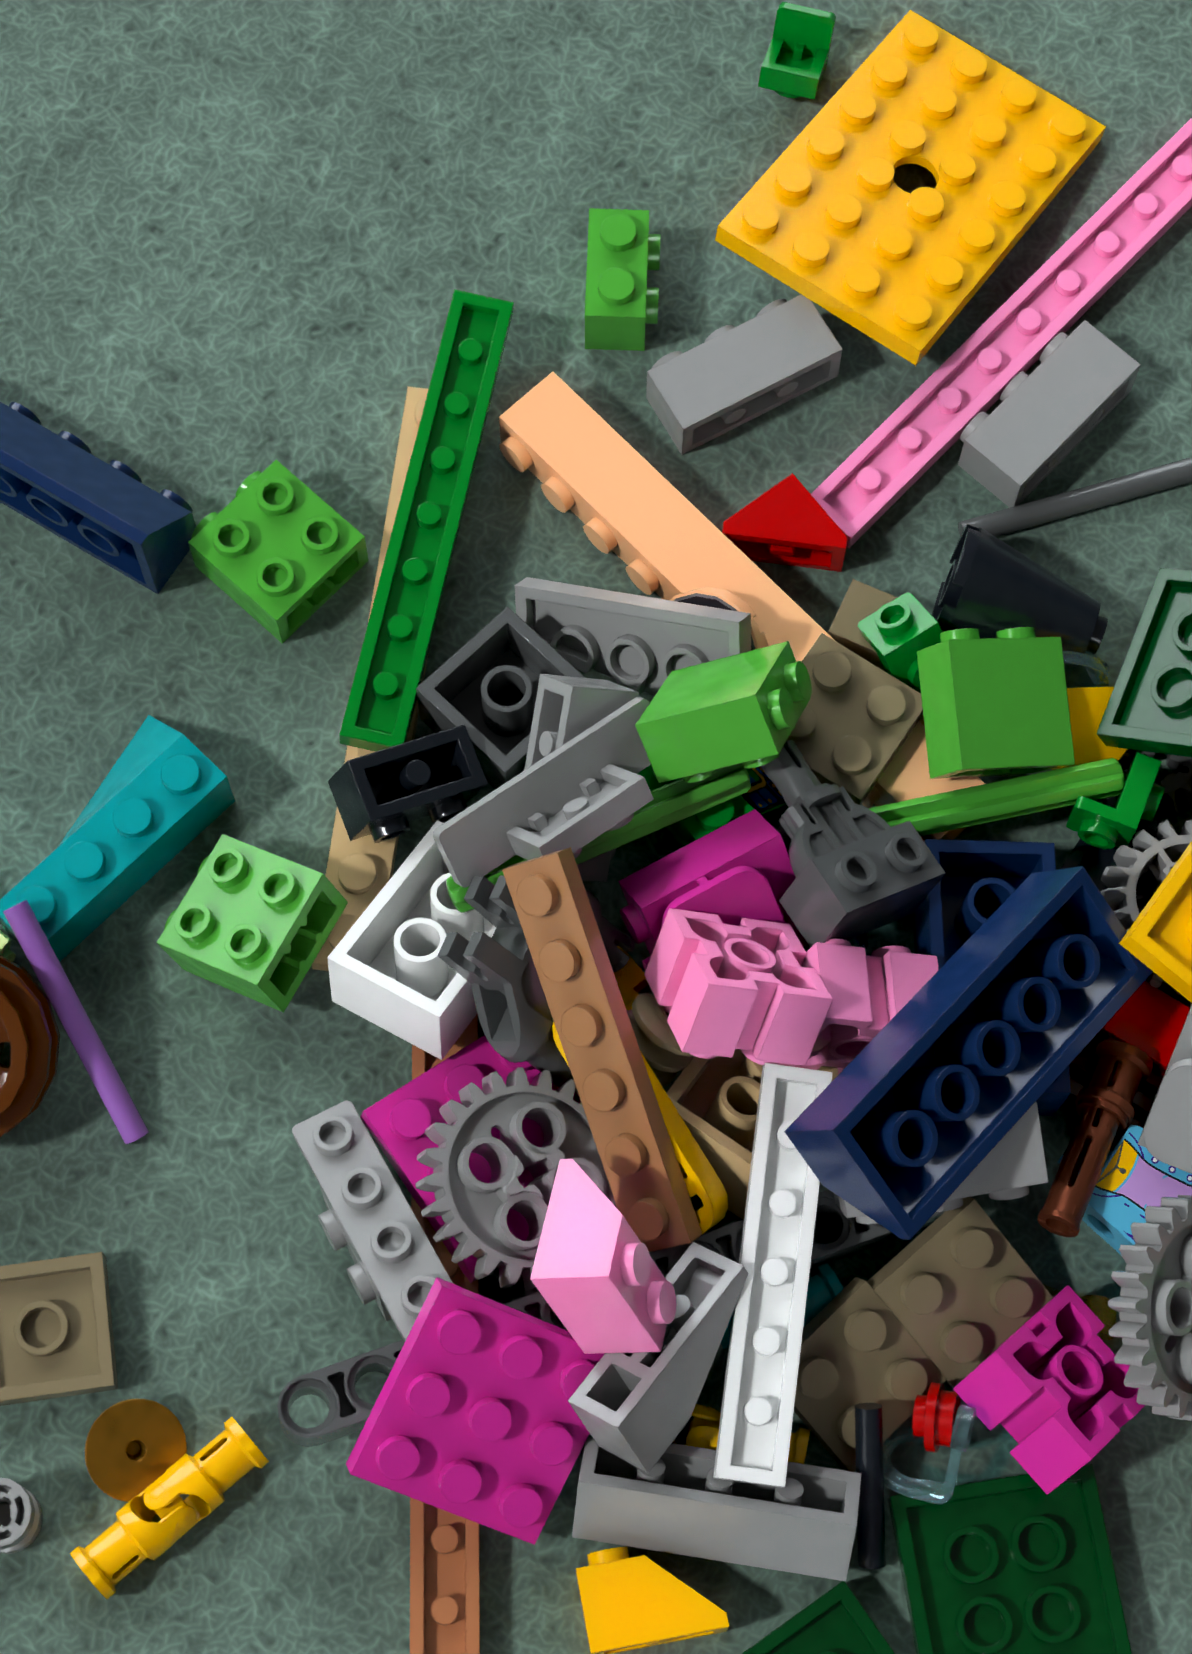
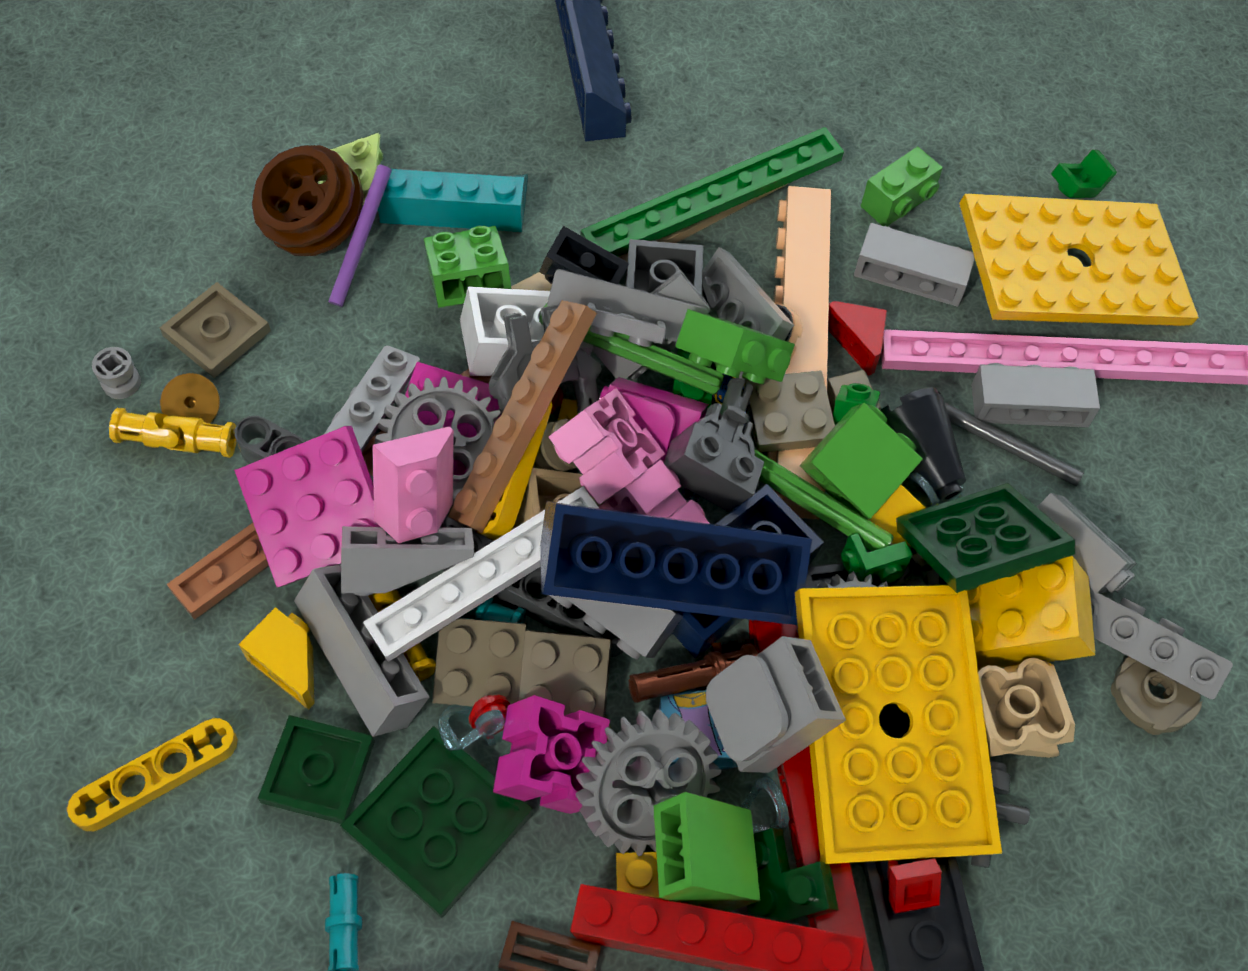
camera: 45 degrees right, 10 degrees down
bright green brick [188,460,369,644] -> none
black piece [855,1403,886,1569] -> none

